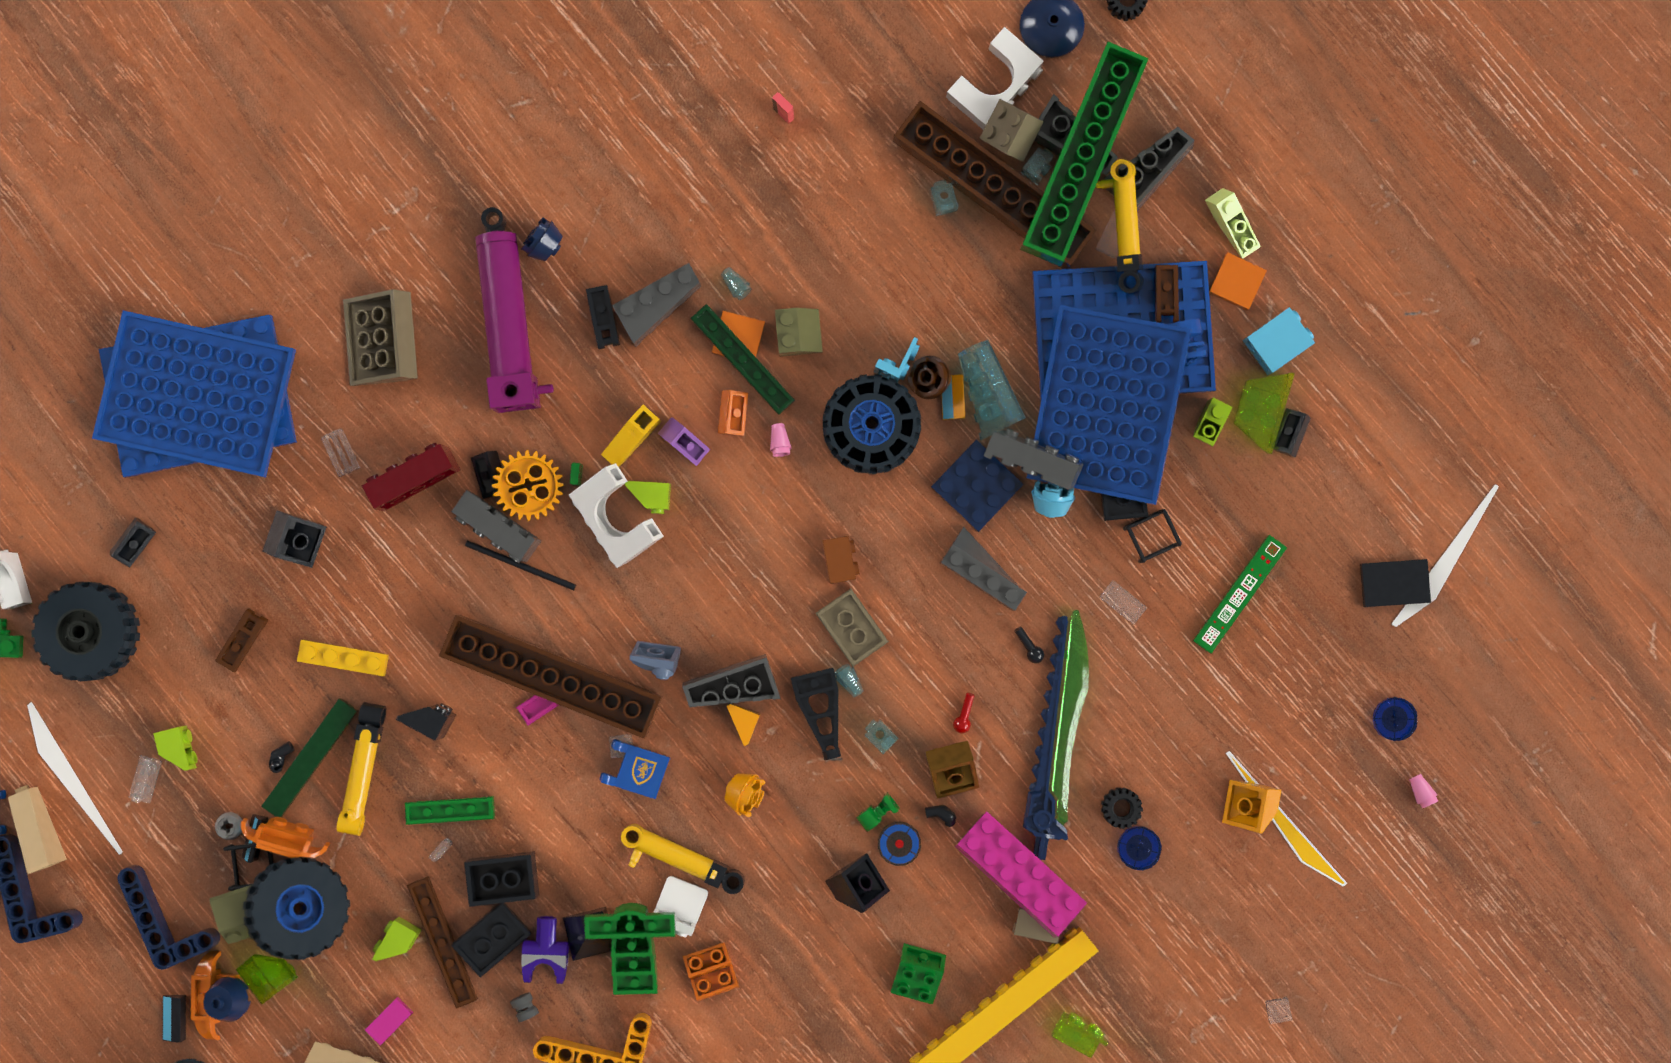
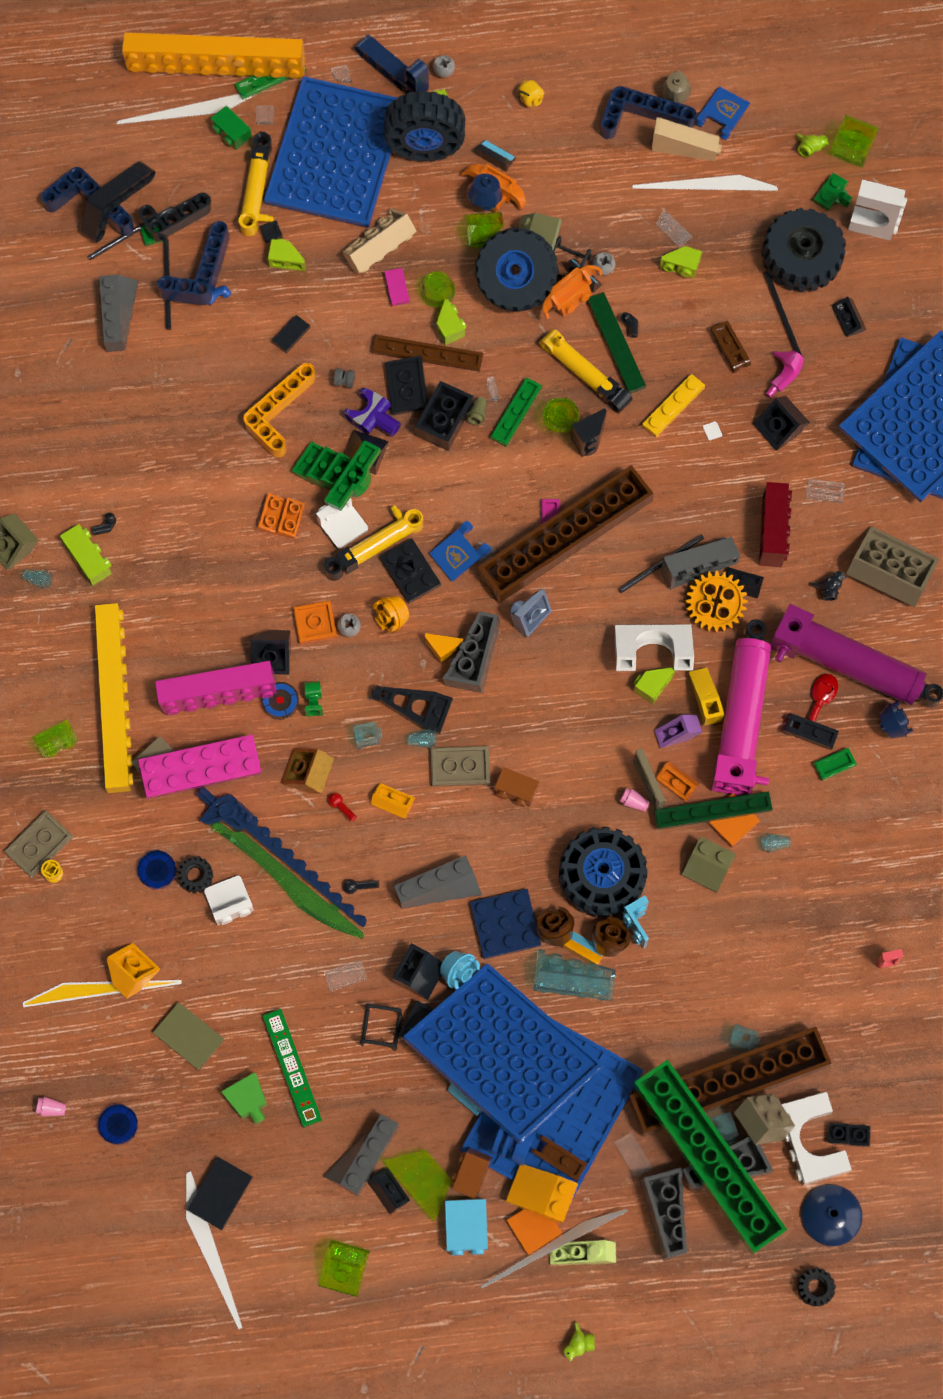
camera: 125 degrees right, 15 degrees down
dark blue beam [117,865,220,970] -> none
green tile [570,462,583,486] -> none
dark grey wedge [612,263,701,347] -> none
green bracket [891,943,946,1004] -> none
black arm [925,805,956,827] -> none
dark grey wedge [984,428,1084,490] -> none
yellow piece [1095,159,1144,293] -> none
lime slope [1193,397,1233,447] -> none
none -> dark tan tile [4,810,74,879]
none -> yellow wheel [41,860,63,883]
none -> olive tile [153,1002,225,1071]
none -> dark pink brick [155,661,277,715]
none -> white bracket [204,876,254,925]
none -> bright green torso [222,1072,267,1125]
none -> orange tile [293,600,337,644]
none -> clear neon green slope [319,1240,370,1297]
none -> dark grey wedge [323,1114,399,1197]
none -> light grey piece [337,613,361,637]
none -> light orange slope [371,783,415,819]
none -> black plate [380,538,441,604]
none -> black slope [392,943,442,1001]
none -> clear neon green cone [419,271,456,308]
none -> dark orange brick [452,1148,492,1199]
none -> olive cone [467,397,487,425]
none -> white sticker [481,1209,628,1288]
none -> light orange slope [506,1165,578,1225]
none -> yellow head [518,80,544,107]
none -> reddish brown cone [536,907,575,946]
none -> clear neon green cone [542,398,580,434]
none -> lime animal [564,1322,595,1361]
none -> dark tan tile [633,748,665,810]
none -> white sticker [703,421,722,440]
none -> dark pink piece [711,619,771,796]
none -> black axle [764,272,802,355]
none -> dark pink animal [765,351,804,398]
none -> red piece [808,674,838,722]
none -> black animal [811,571,847,601]
none -> green tile [813,747,857,781]
none -> black slope [828,1123,871,1147]

